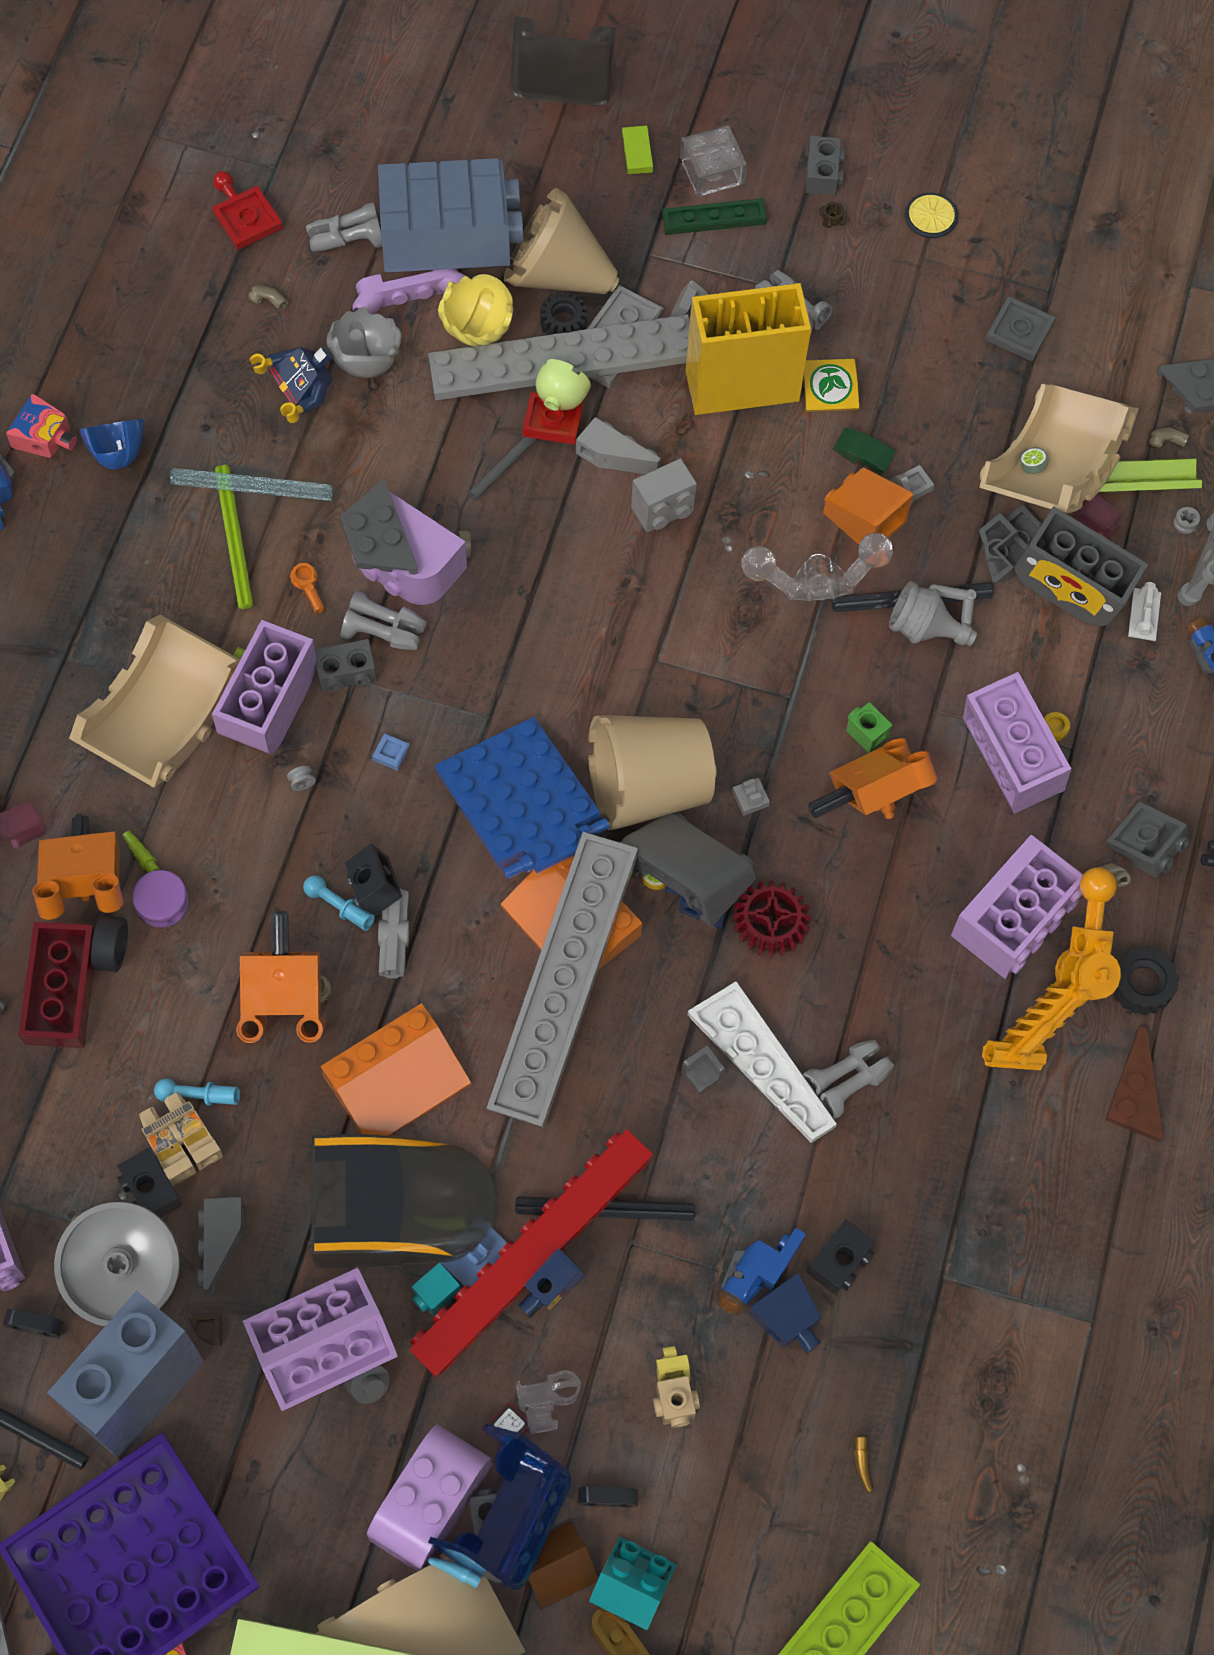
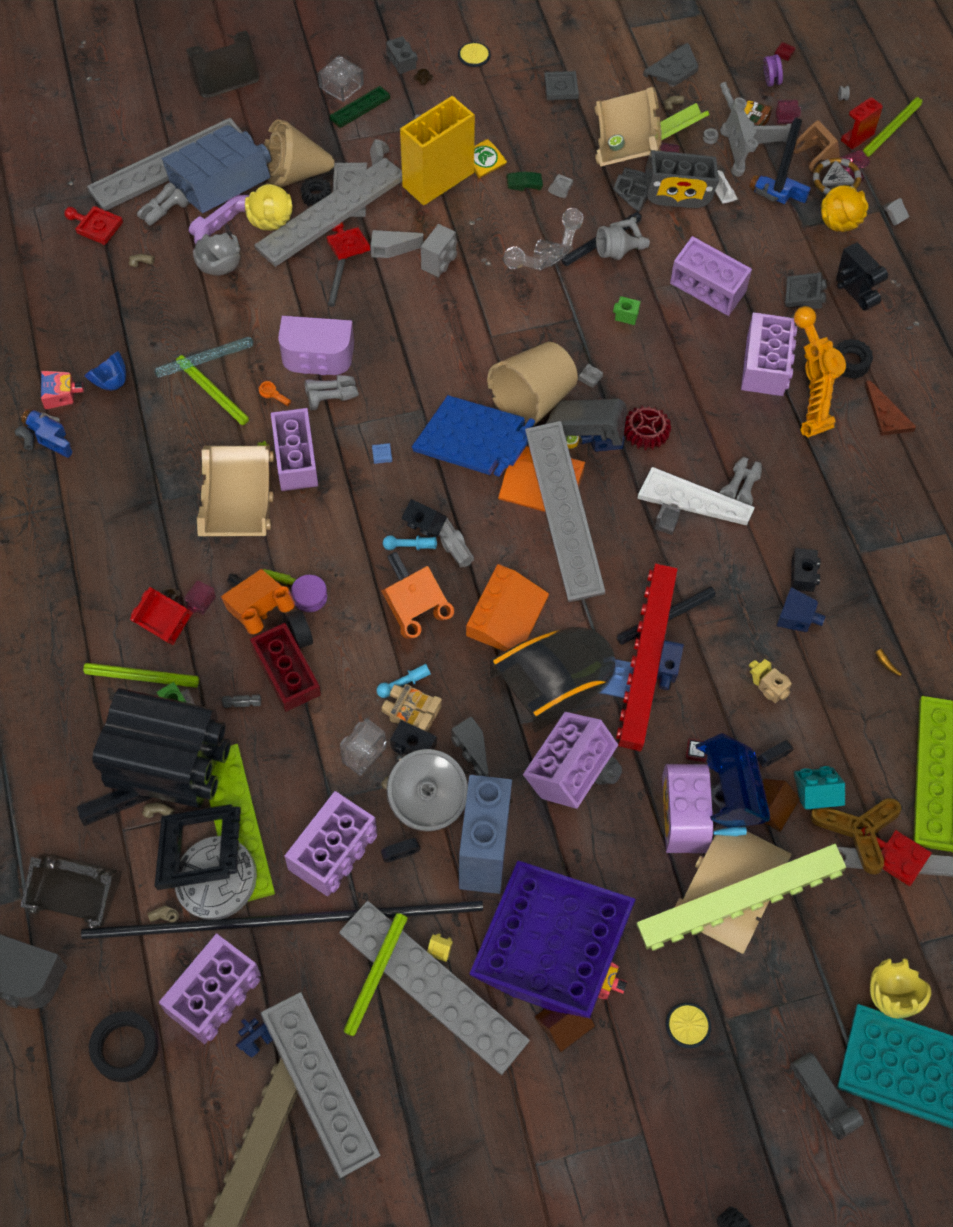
camera: 30 degrees left, 5 degrees down
dark blue torso [250,346,333,423] -> none
light grey bush [287,766,316,791] -> none
dark grey brick [315,639,376,692] -> none
dark grey wing [340,480,418,575] -> none
teal brick [412,1262,461,1316] -> none
clear piece [516,1370,581,1434] -> none
yellowish green cylinder [536,359,591,411] -> none
lime tile [622,126,653,174] -> none
blue plate [717,1228,806,1316] -> none
orange piece [808,738,938,819] -> none
orange slope [823,467,914,554] -> none
none -> light grey plate [87,118,242,211]
none -> clear brick [340,718,386,776]

